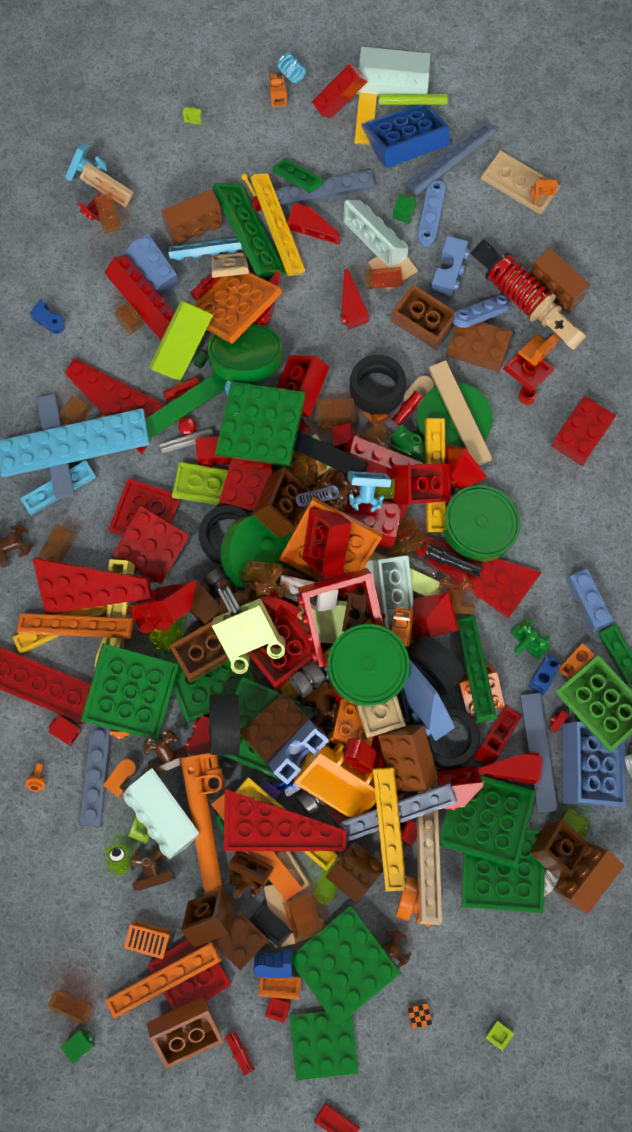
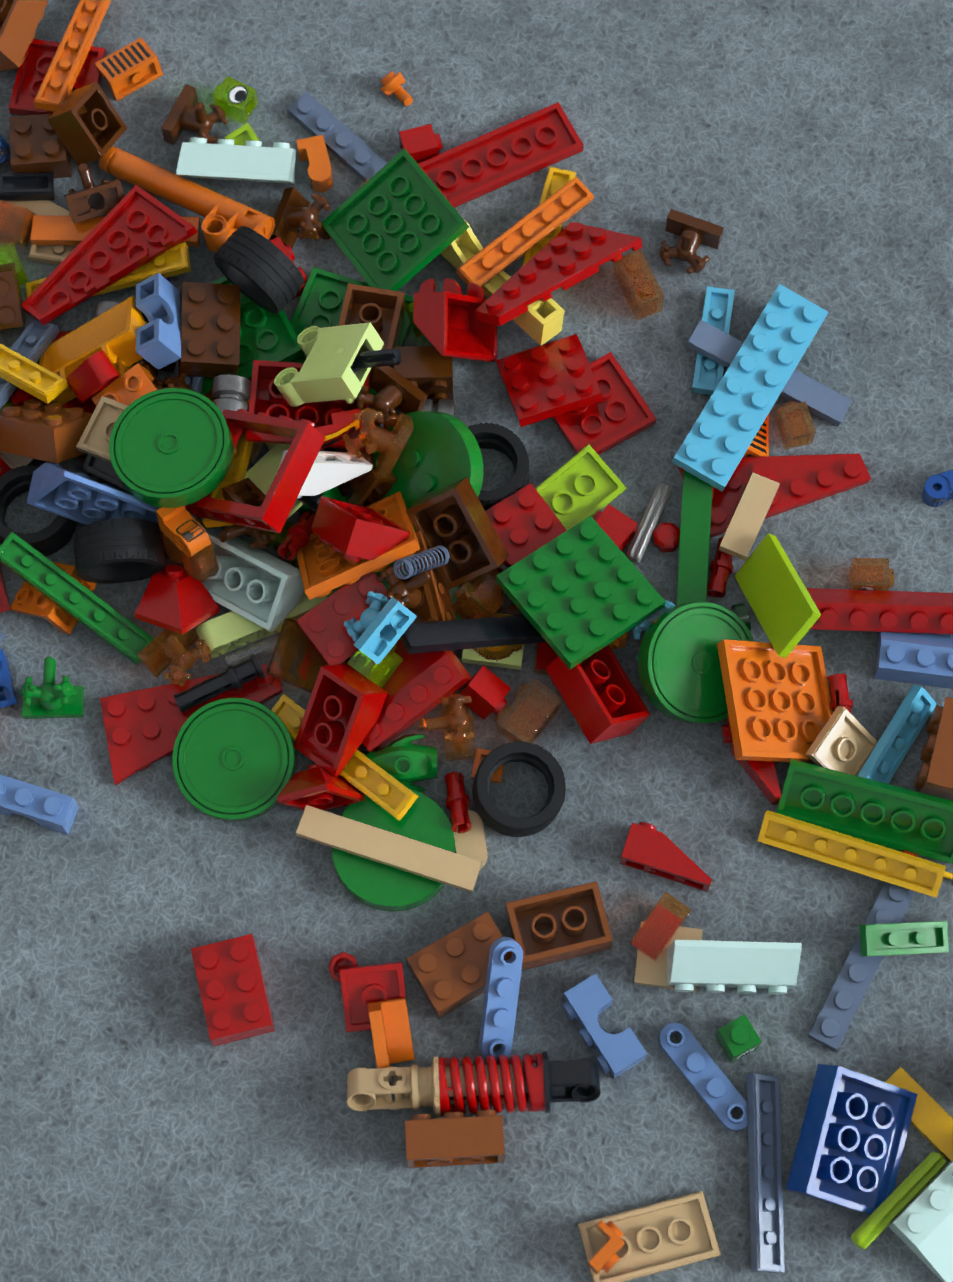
camera: 130 degrees right, 5 degrees down
red slope [288,203,340,245] -> none
none -> tan tile [719,473,780,561]

